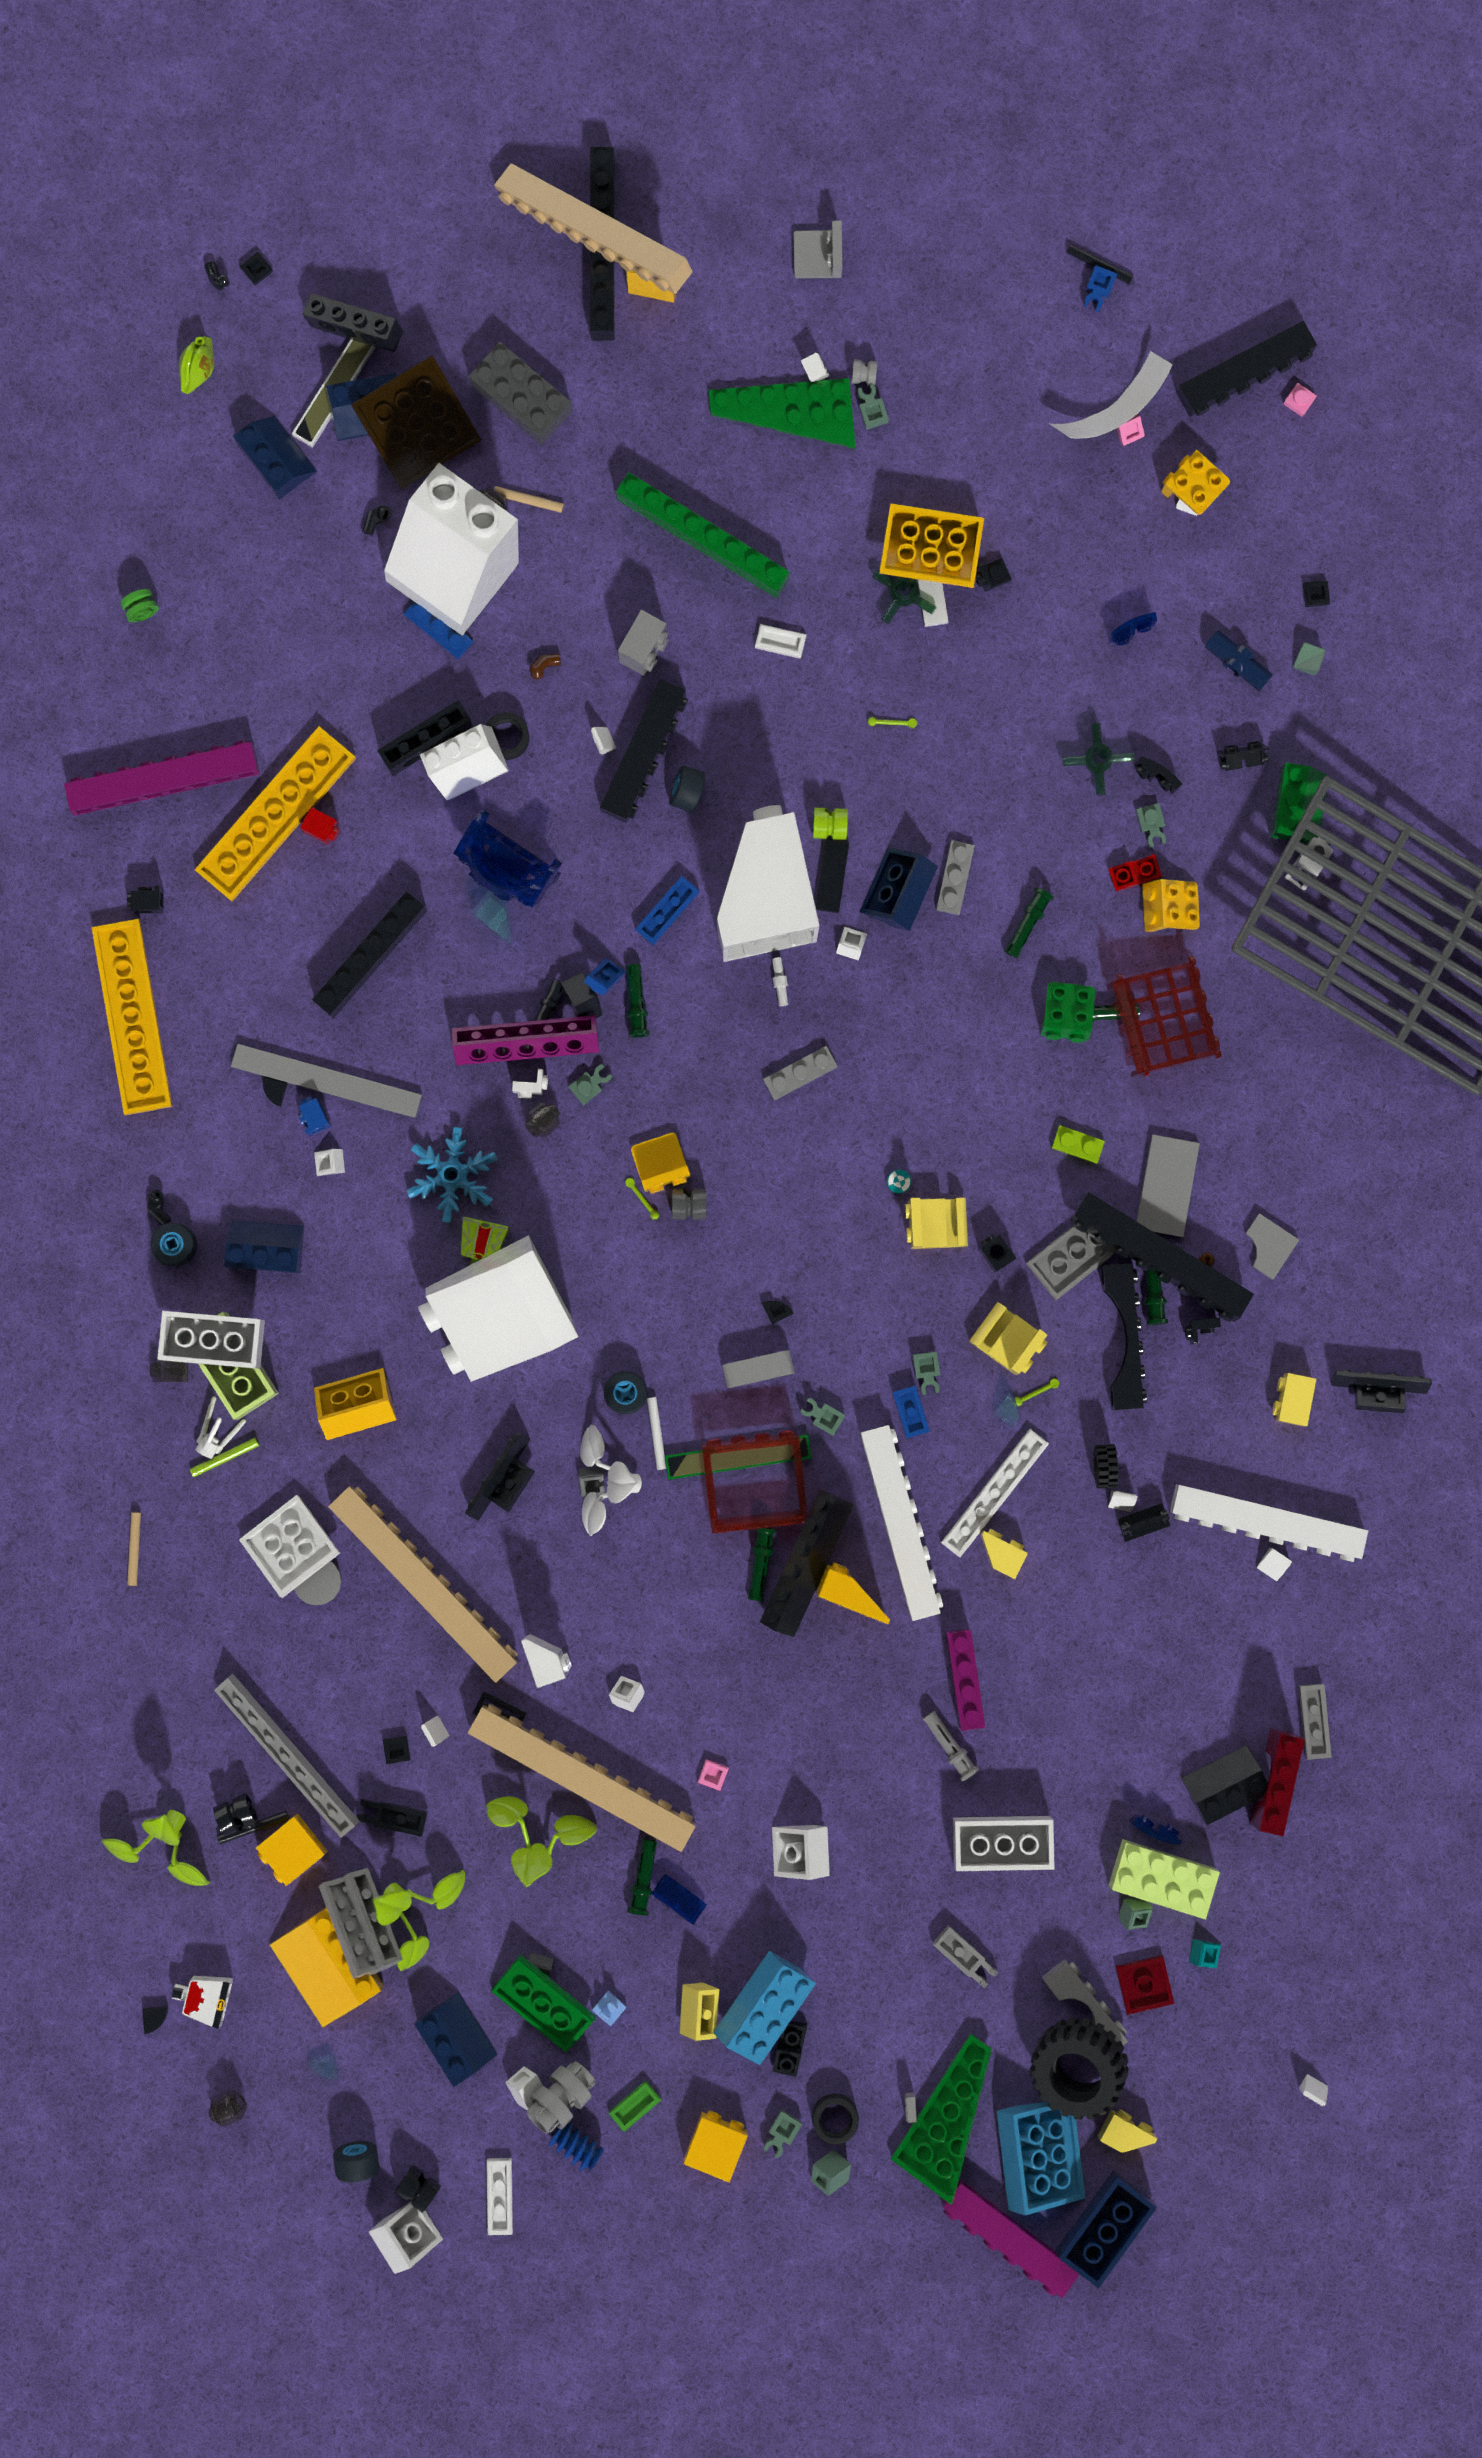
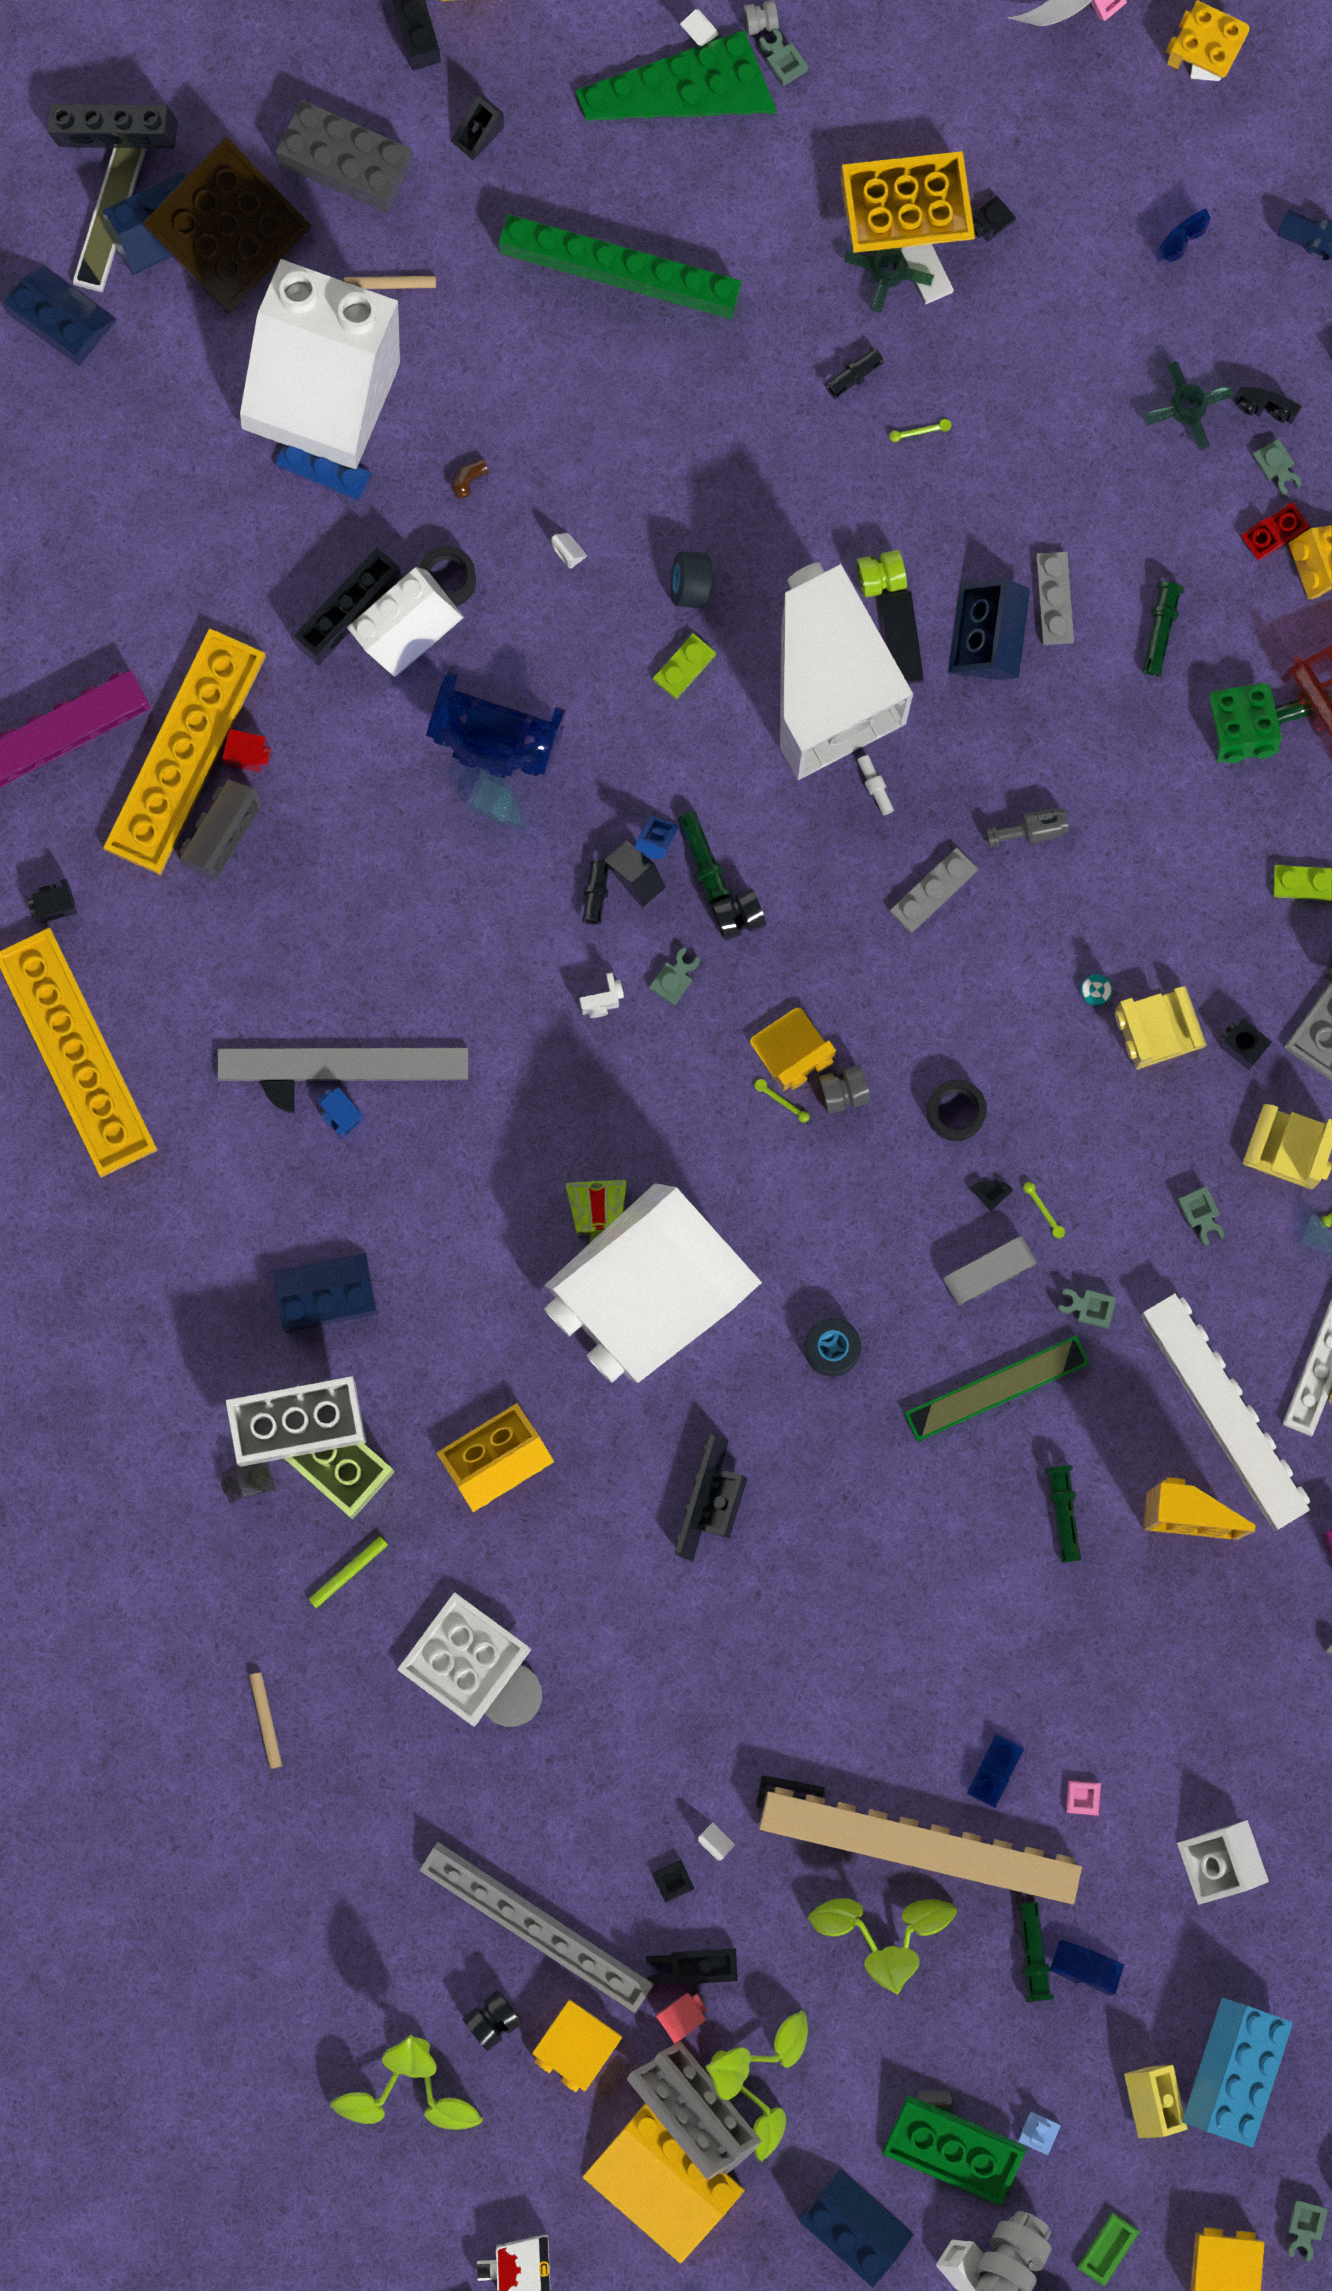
camera: 15 degrees left, 5 degrees down
black arm [147,1190,171,1226] -> none
black wheel [150,1222,197,1267] -> none
white plant [195,1396,246,1459] -> none
black bar [217,1811,289,1844] -> none
black brick [312,891,427,1019] -> none
white slope [314,1149,345,1176] -> none
tan brick [328,1486,518,1683] -> none
black arm [361,506,392,536] -> none
dark azure piece [406,1127,498,1223] -> none
magenta brick [452,1015,599,1065] -> none
white slope [521,1634,572,1688] -> none
clear smoke head [524,1102,560,1138] -> none
dark grey slope [579,1467,605,1497] -> none
white plant [580,1424,642,1536] -> none
black brick [600,679,688,823] -> none
white slope [609,1676,645,1712] -> none
light grey brick [618,610,669,676] -> none
blue plate [635,876,700,946] -> none
white bar [647,1397,667,1470] -> none
clear red window [702,1430,808,1534] -> none
white tile [755,624,806,659] -> none
black brick [760,1489,854,1637] -> none
black slope [772,2020,807,2077] -> none
white slope [836,927,867,960] -> none
blue plate [892,1385,930,1439] -> none
none -> dark grey slope [179,780,262,883]
none -> black slope [451,93,504,160]
none -> lime plate [653,633,716,700]
none -> coral slope [656,1992,707,2043]
none -> black wheel [711,888,766,941]
none -> black pin [825,347,884,399]
none -> black tyre [927,1080,987,1141]
none -> clear blue slope [967,1733,1025,1808]
none -> dark grey piece [985,807,1069,847]
none -> lime hinge [1023,1182,1065,1239]

